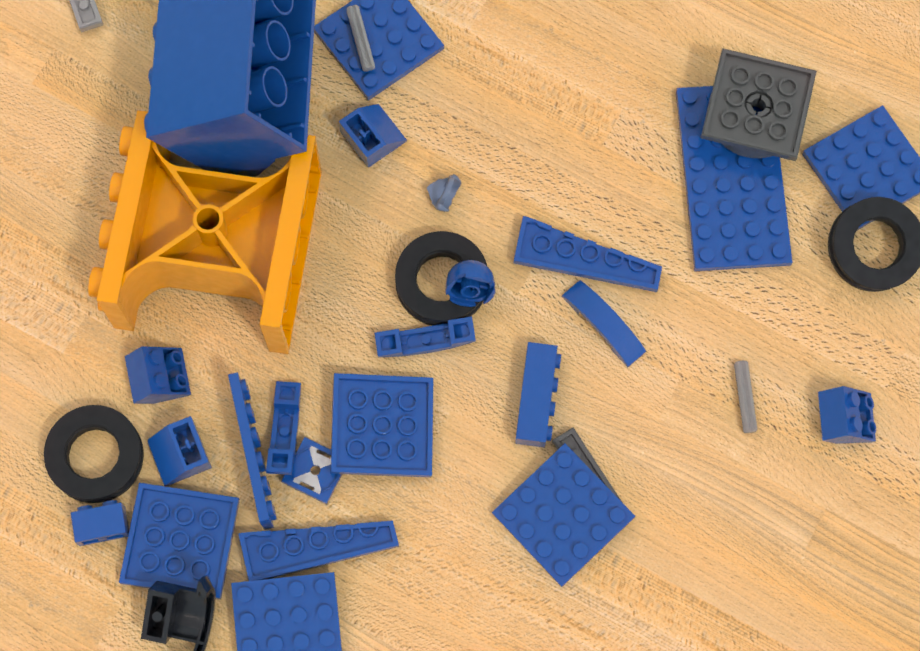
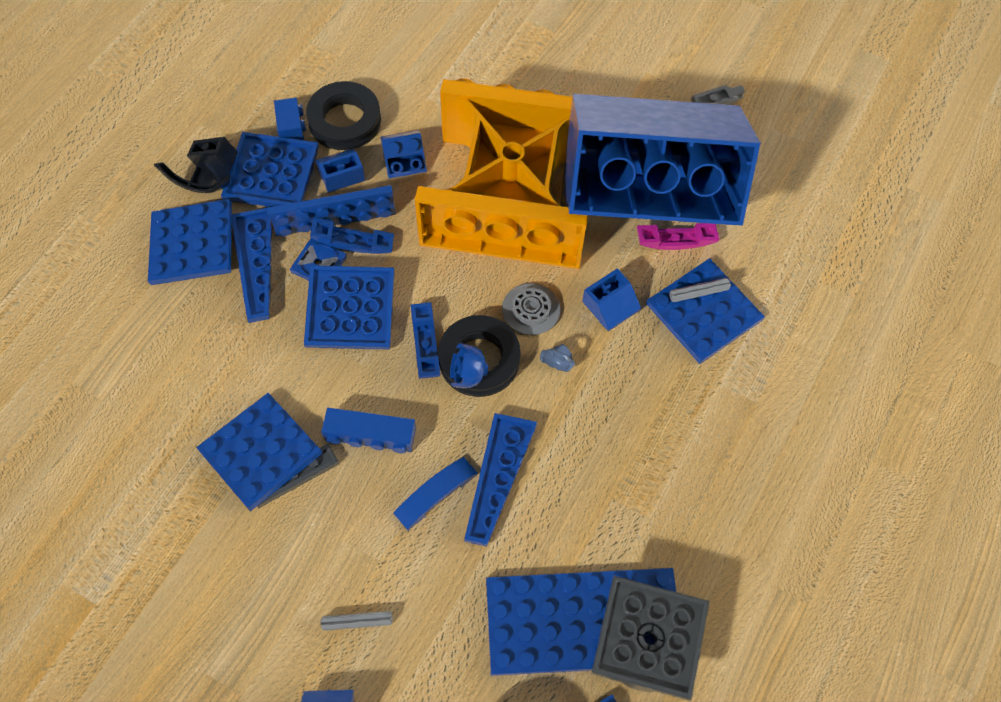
camera: 90 degrees right, 10 degrees down
none -> light grey wheel [502,283,560,335]

